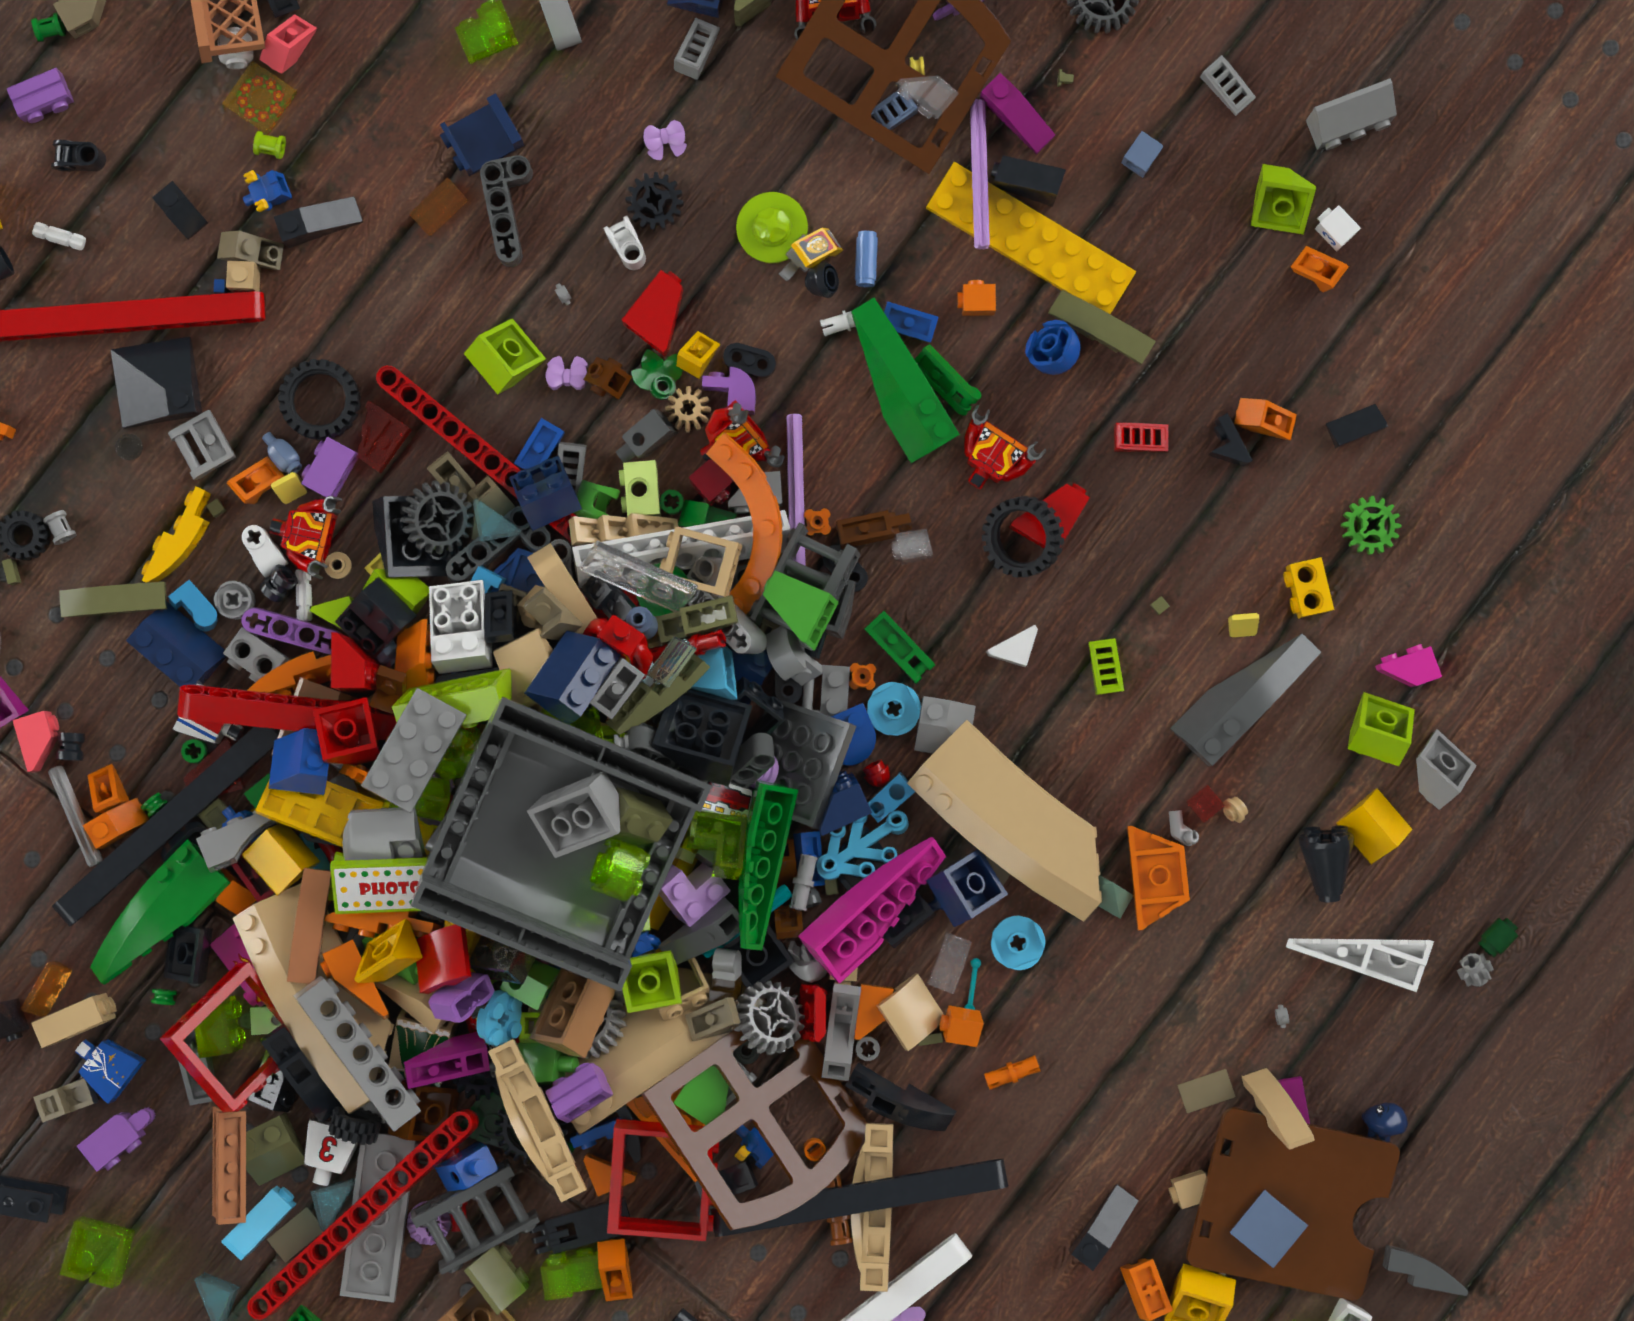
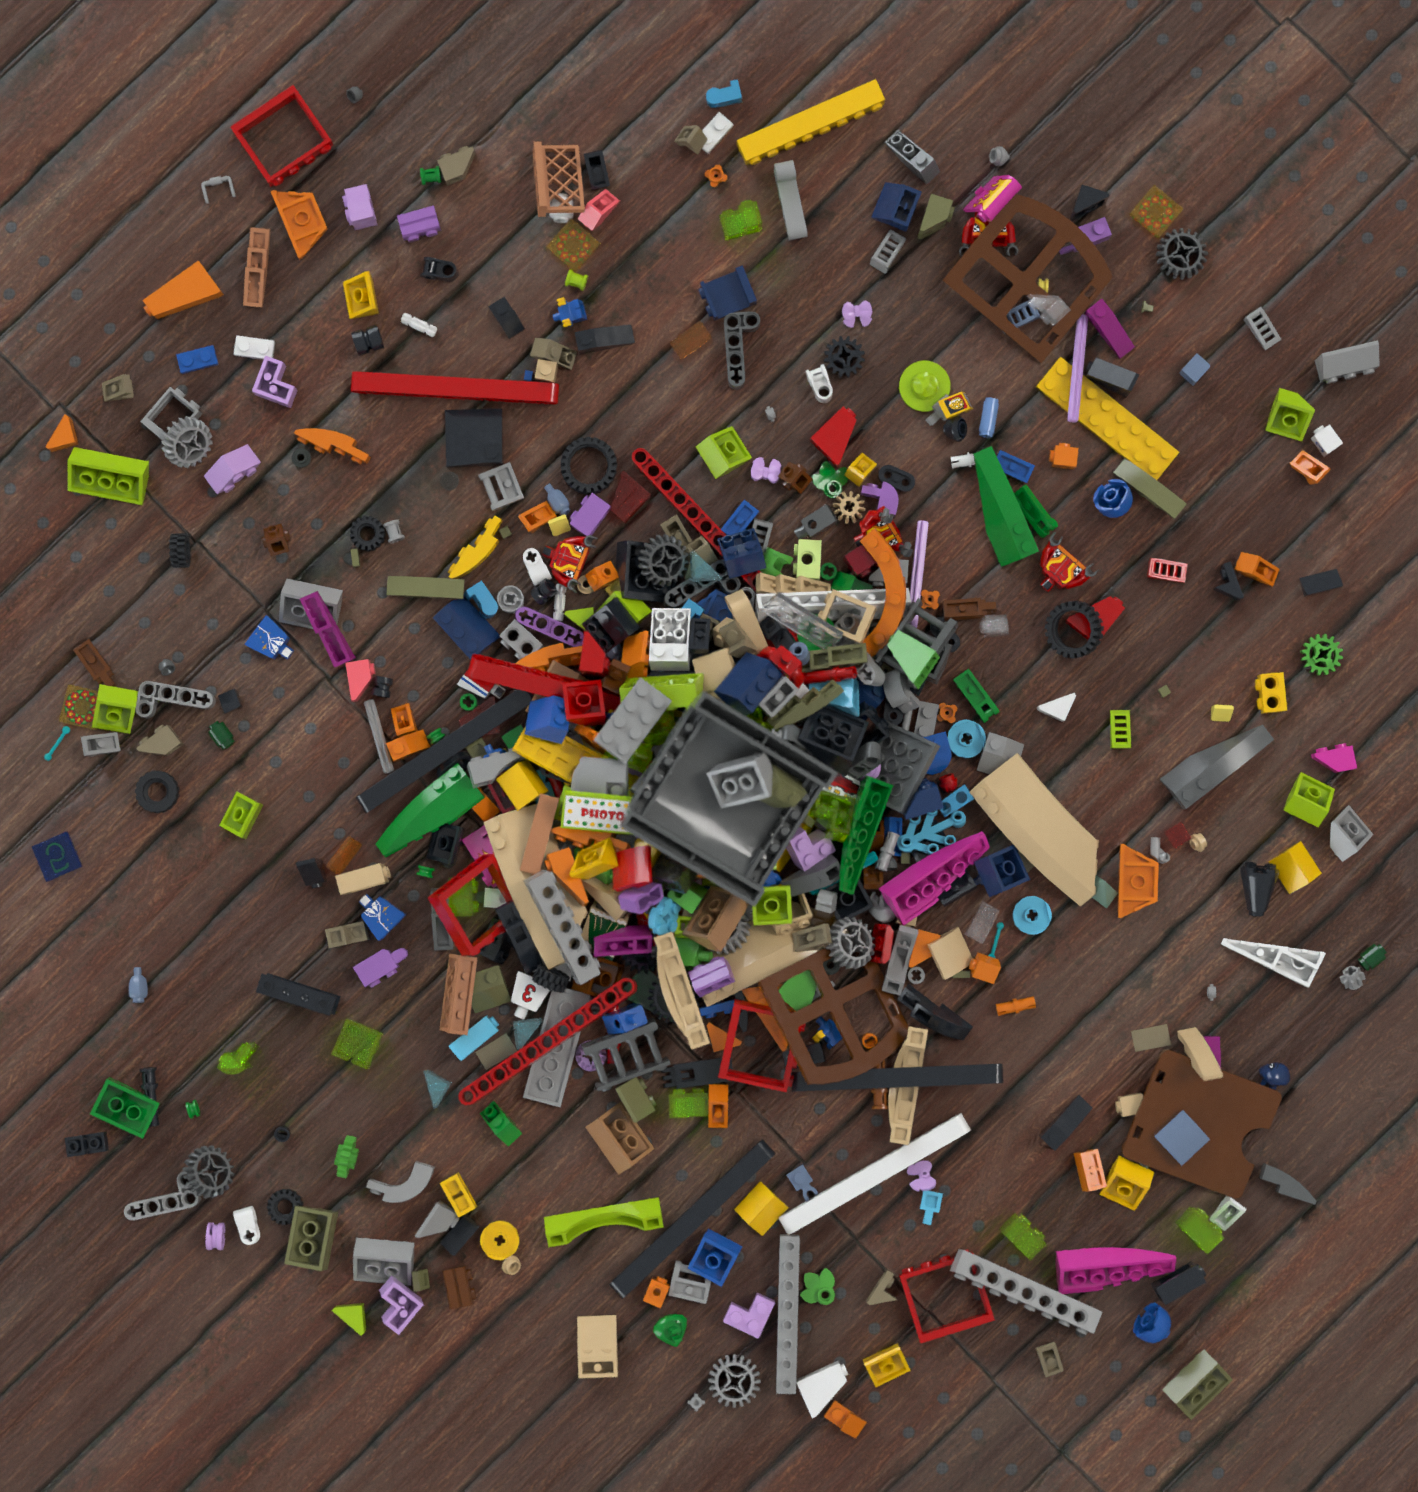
camera: 10 degrees right, 0 degrees up
clear neon green brick [590,837,650,902] -> none
clear light blue piece [647,636,697,688] -> none
none -> orange brick [585,561,619,592]

